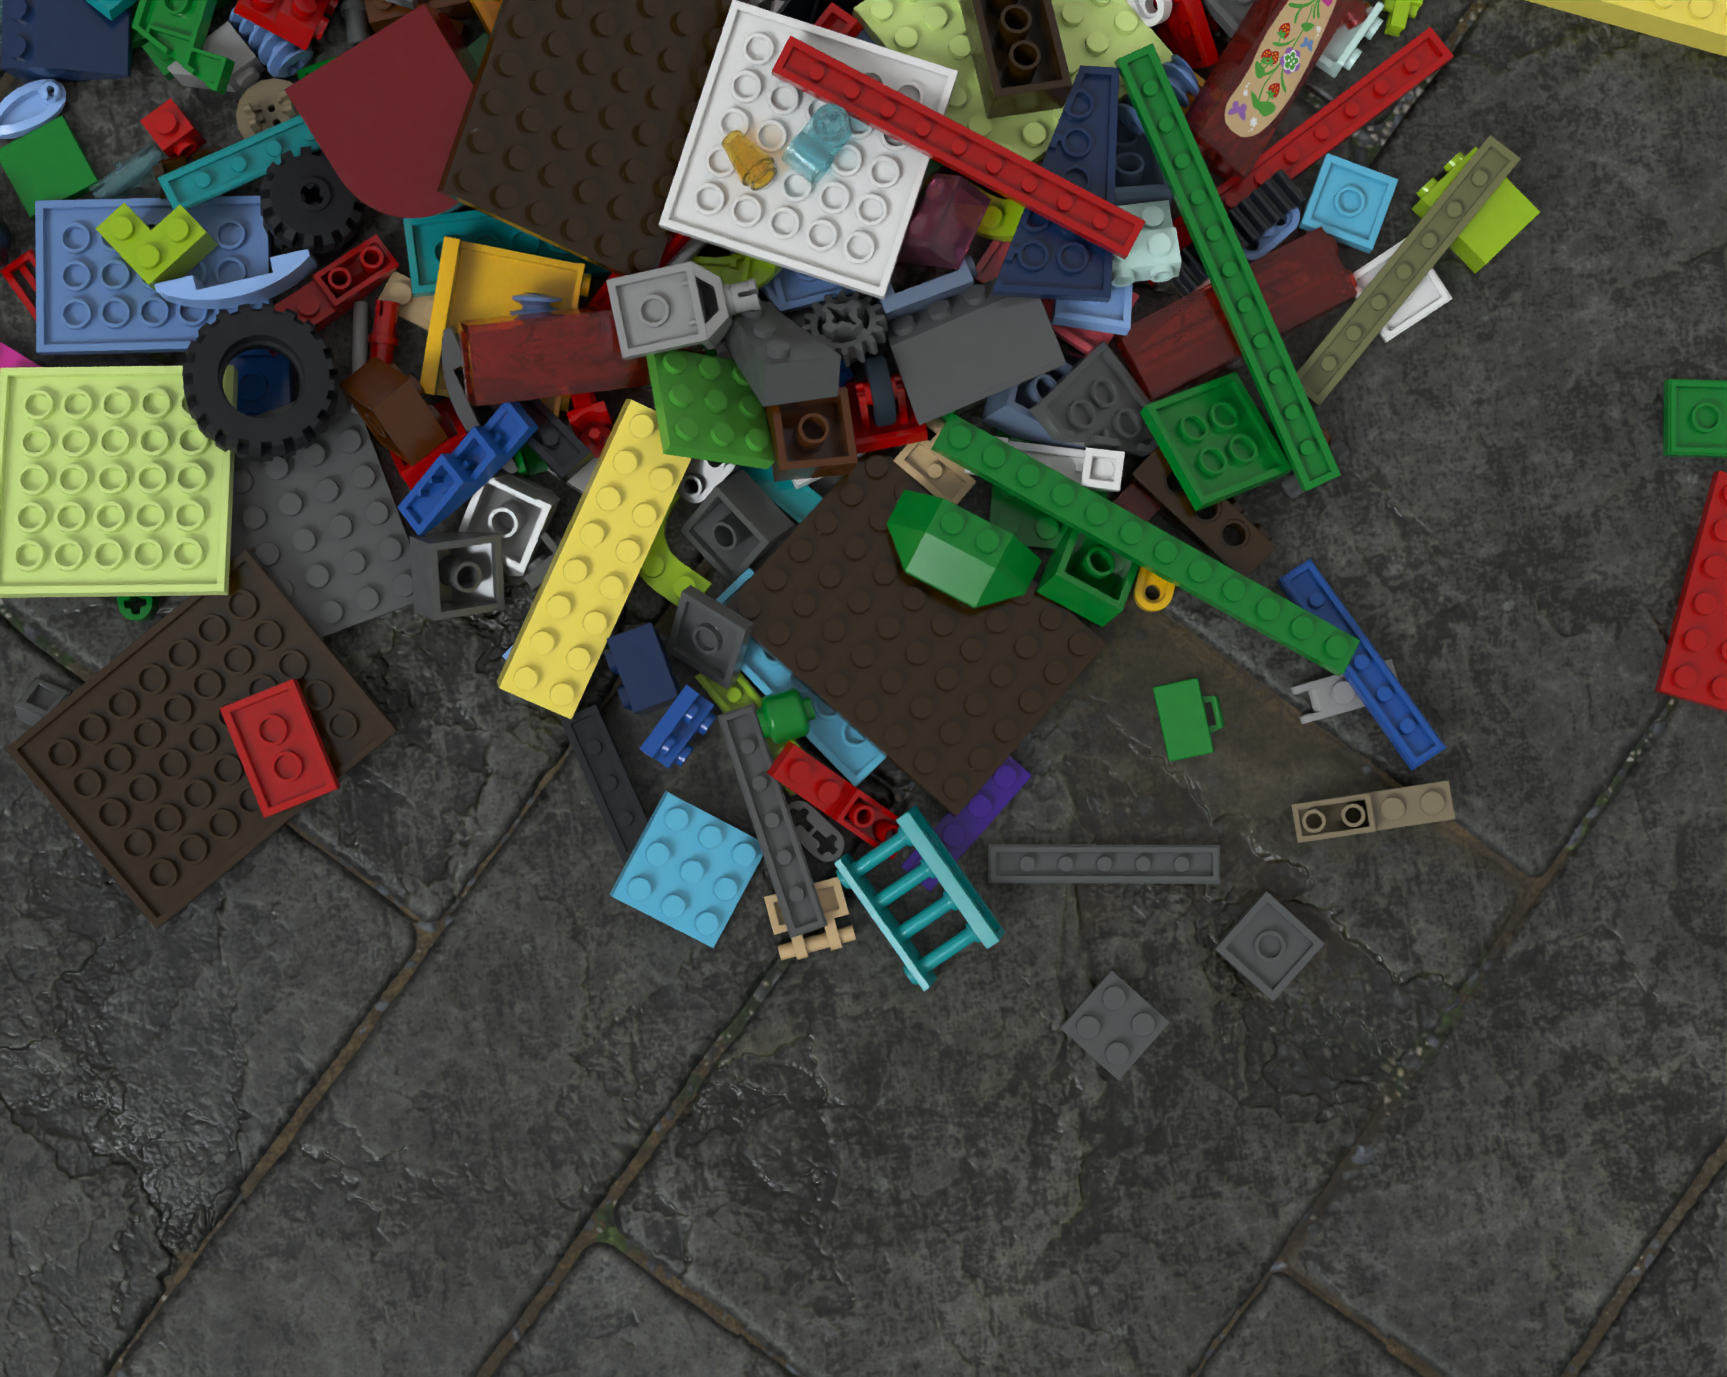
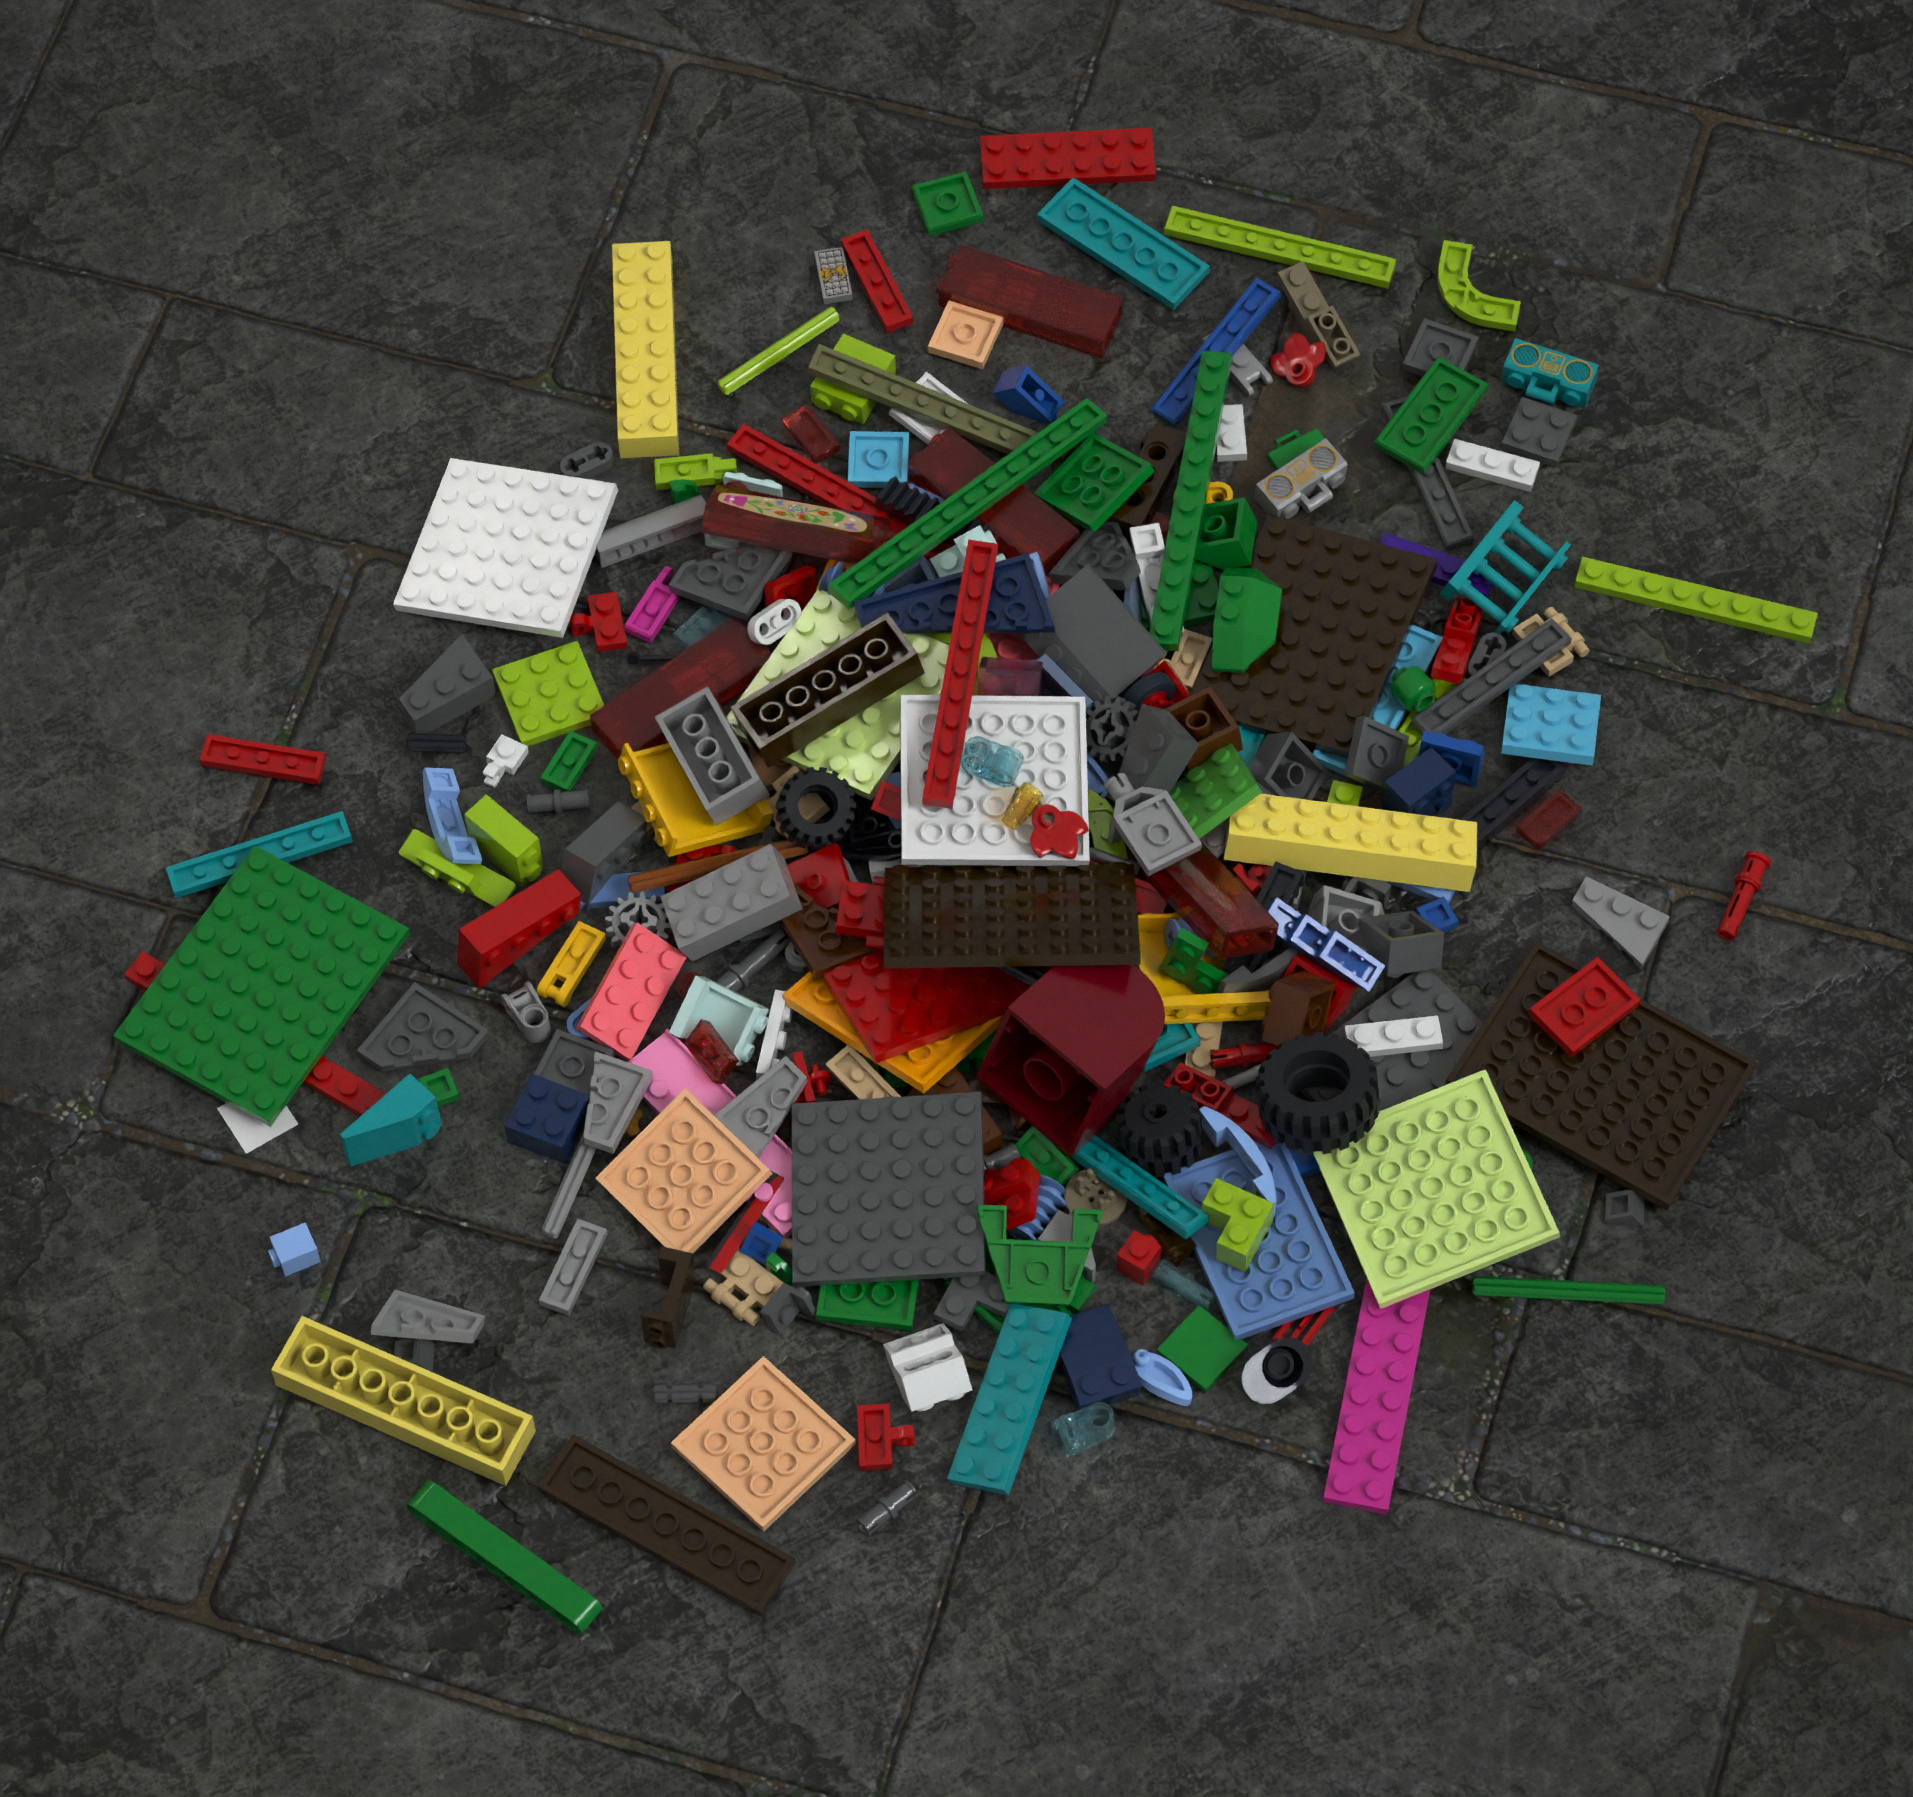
camera: 100 degrees left, 25 degrees down
none -> lime axle [718,307,839,395]
none -> clear red plate [782,404,840,464]
none -> light grey tile [814,247,853,304]
none -> red plate [841,230,913,333]
none -> light nougat plate [928,301,1003,369]
none -> clear red brick [936,245,1124,359]
none -> blue slope [992,365,1065,425]
none -> red plate [1030,804,1089,860]
none -> teal plate [1037,177,1210,310]
none -> green plate [1158,927,1227,994]
none -> lime plate [1164,205,1396,289]
none -> white plate [1216,404,1247,462]
none -> light grey piece [1253,438,1348,519]
none -> red plate [1270,333,1326,387]
none -> white plate [1344,1015,1443,1057]
none -> green tile [1374,356,1488,475]
none -> blue plate [1416,897,1459,933]
none -> lime plate [1437,240,1521,332]
none -> white plate [1445,439,1540,492]
none -> teal piece [1501,338,1599,408]
none -> clear red plate [1516,789,1582,851]
none -> light grey wing [1571,876,1670,969]
none -> lime plate [1575,557,1818,644]
none -> red pin [1716,851,1772,941]

